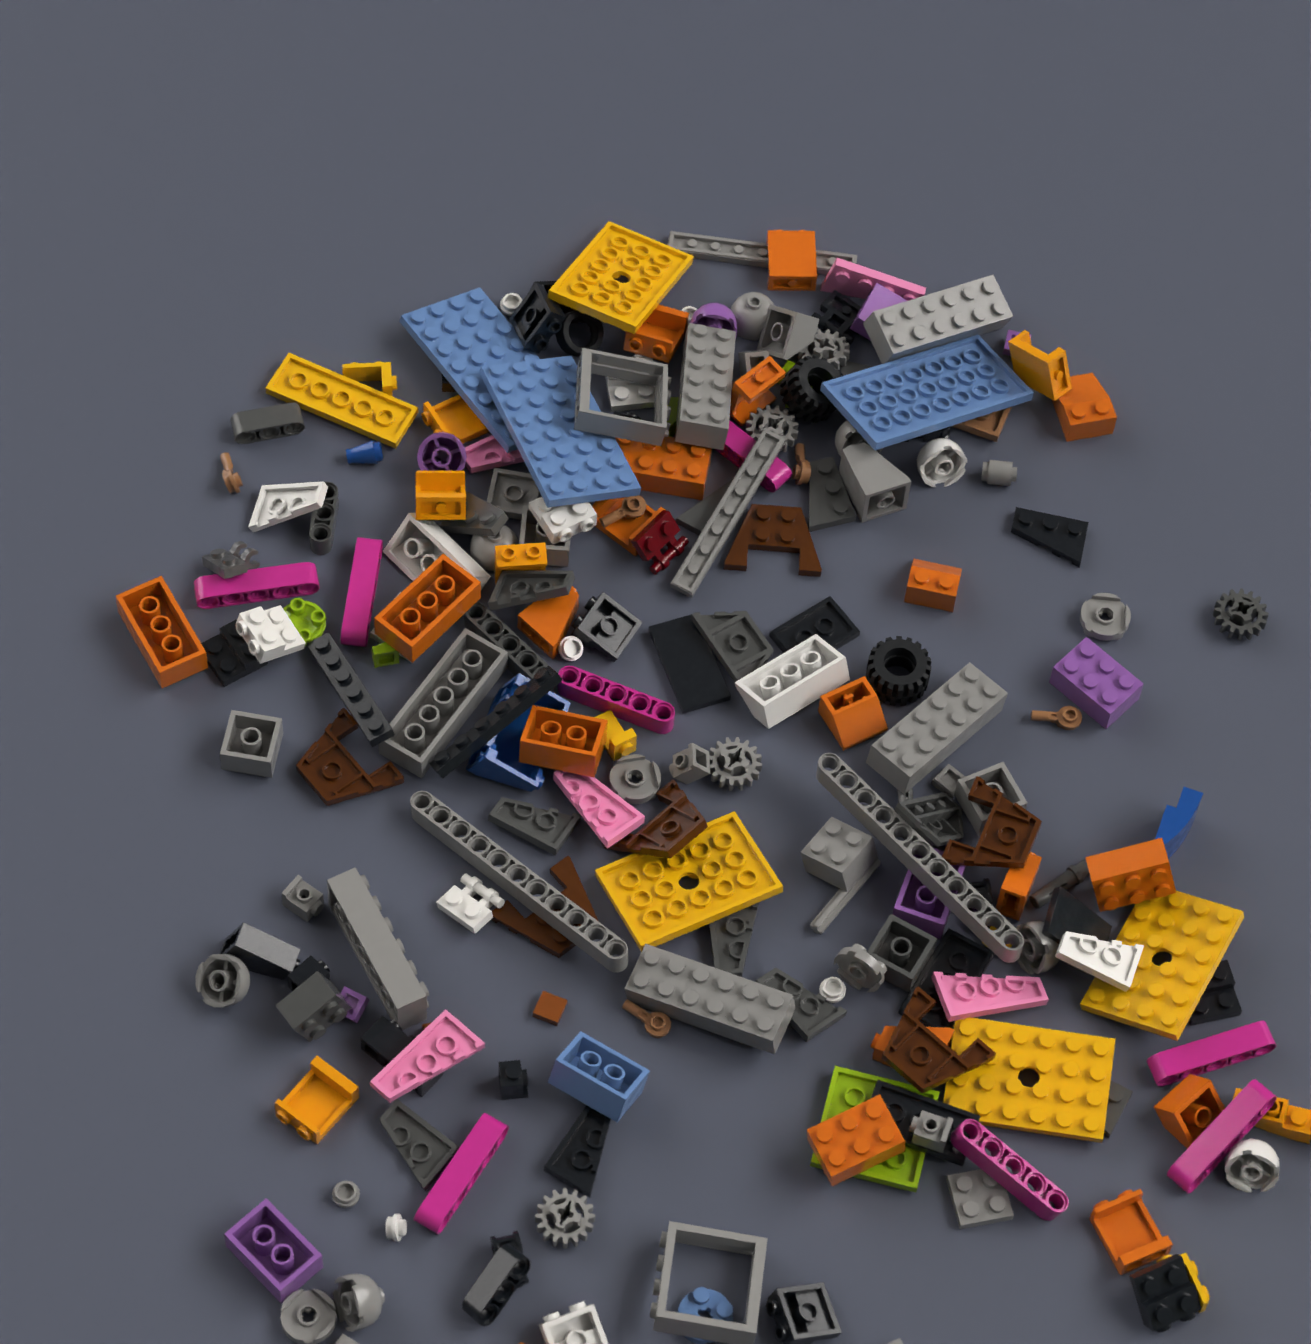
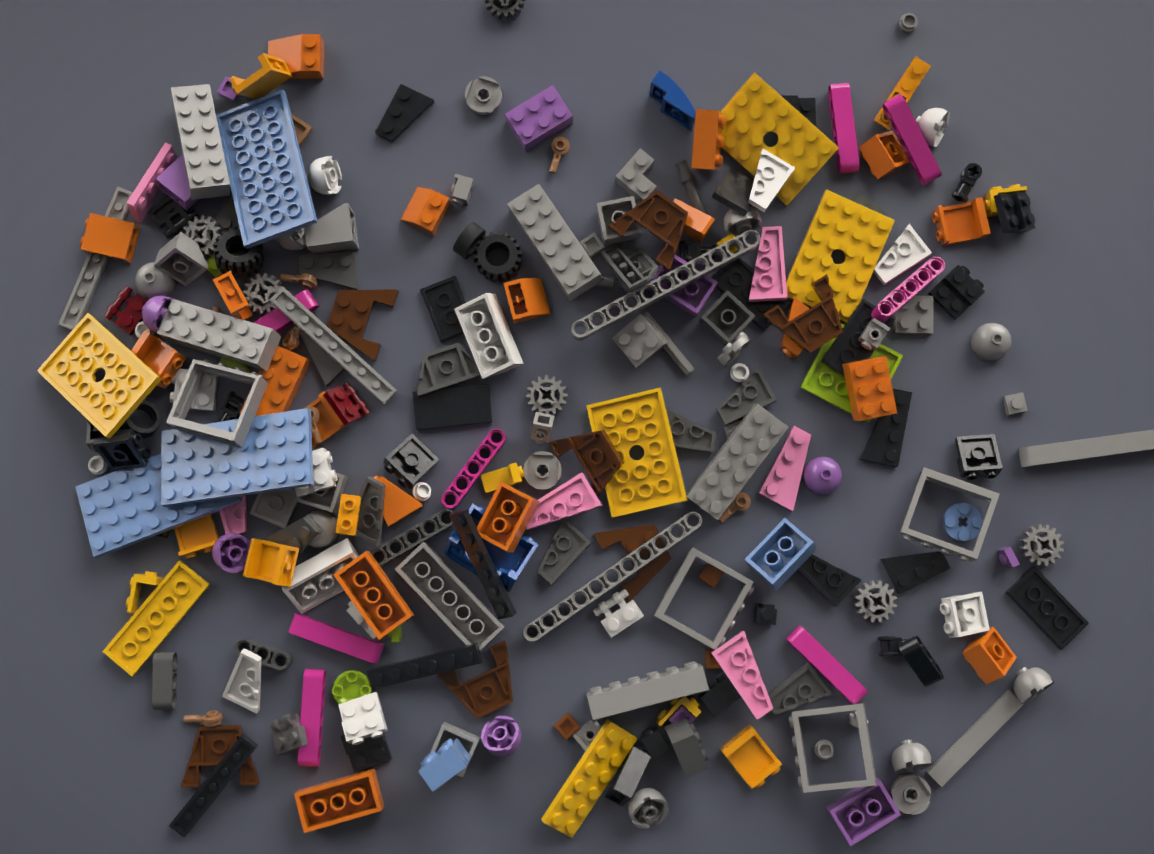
camera: 75 degrees left, 25 degrees up
blue cone [346,440,383,464] -> none
light grey brick [738,350,769,376] -> none
light grey brick [981,460,1017,486] -> none
none -> dark red plate [104,286,148,335]
none -> black plate [169,733,258,838]
none -> reddish brown wing [181,724,260,788]
none -> medium nougat plate [282,326,302,351]
none -> medium blue brick [418,738,471,792]
none -> light grey brick [450,174,475,206]
none -> black tyre [453,222,486,259]
none -> medium lavender cylinder [481,716,522,757]
none -> yellow plate [541,719,638,838]
none -> dark orange tile [553,713,581,741]
none -> light grey brick [615,148,657,203]
none -> light grey window [654,546,754,650]
none -> yellow bracket [656,696,701,726]
none -> bright pink wing [758,426,811,511]
none -> light grey window [789,703,877,793]
none -> medium lavender cylinder [802,456,842,495]
none -> black wing [859,388,912,467]
none -> white wing [873,224,932,286]
none -> black wing [881,551,951,594]
none -> black plate [928,265,985,320]
none -> black connector [951,163,982,203]
none -> light grey cylinder [971,323,1012,361]

